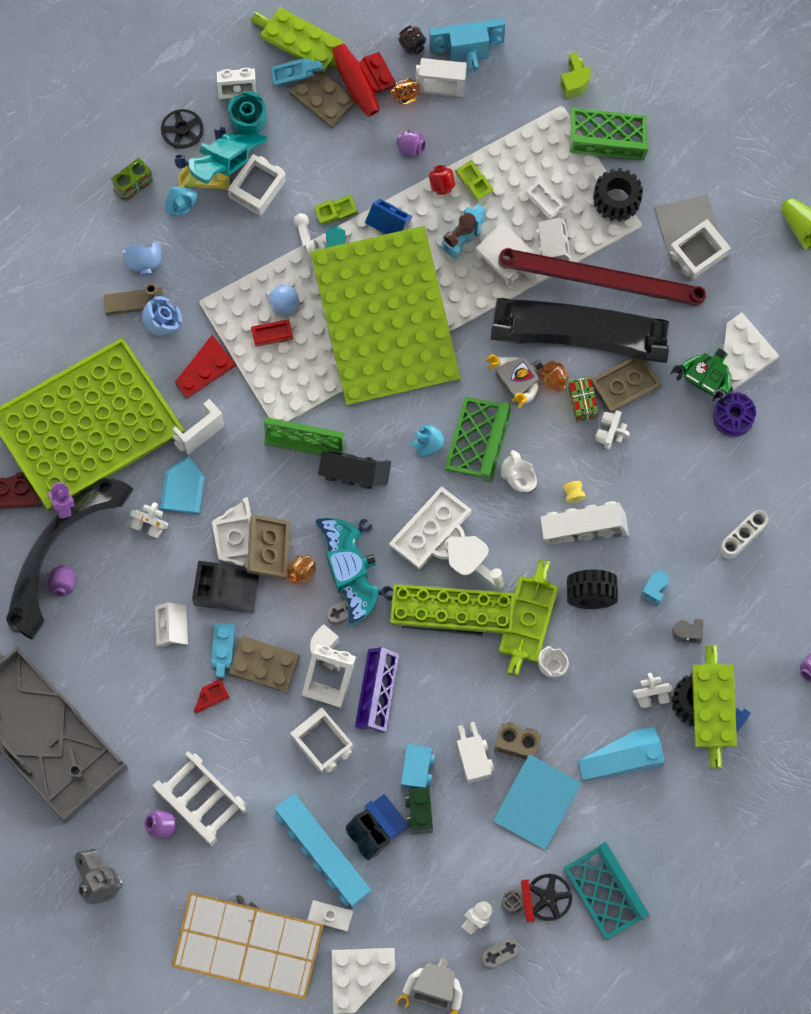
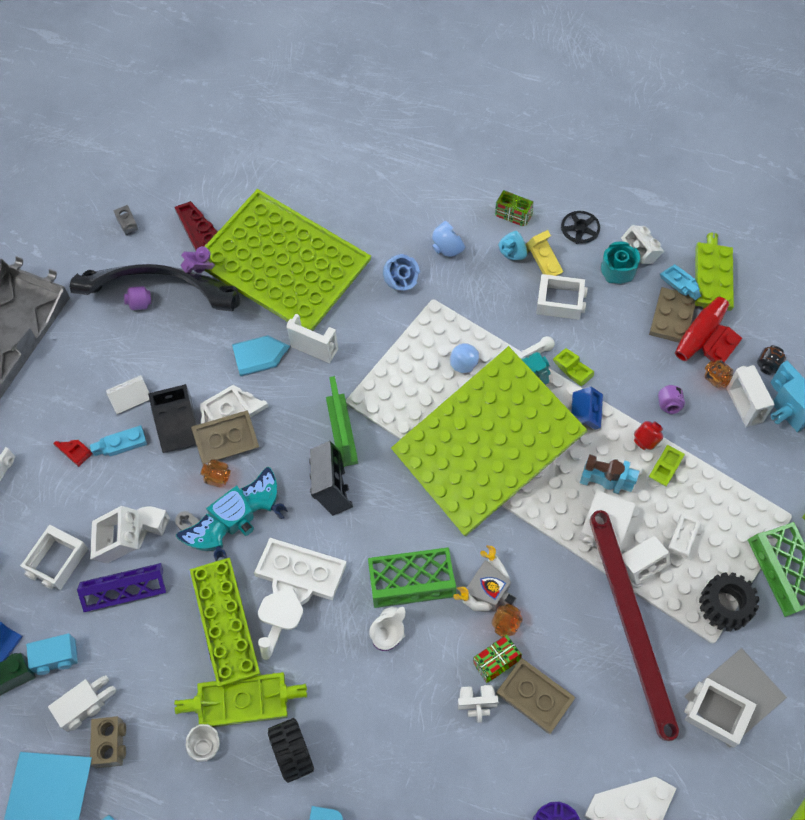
camera: 70 degrees right, 10 degrees down
dark tan piece [104,283,163,315] -> none
white hips [130,502,169,538] -> none
teal torso [174,127,268,184] -> none
red wing [175,335,235,399] -> none
dark tan plate [229,636,300,694] -> none
red tile [251,319,293,347] -> none
medium azure piece [409,425,445,457] -> none
black panel [490,298,669,363] -> none
white wedge [541,501,629,545] -> none
light yellow wheel [563,481,586,503] -> none
green torso [670,348,731,404] -> none

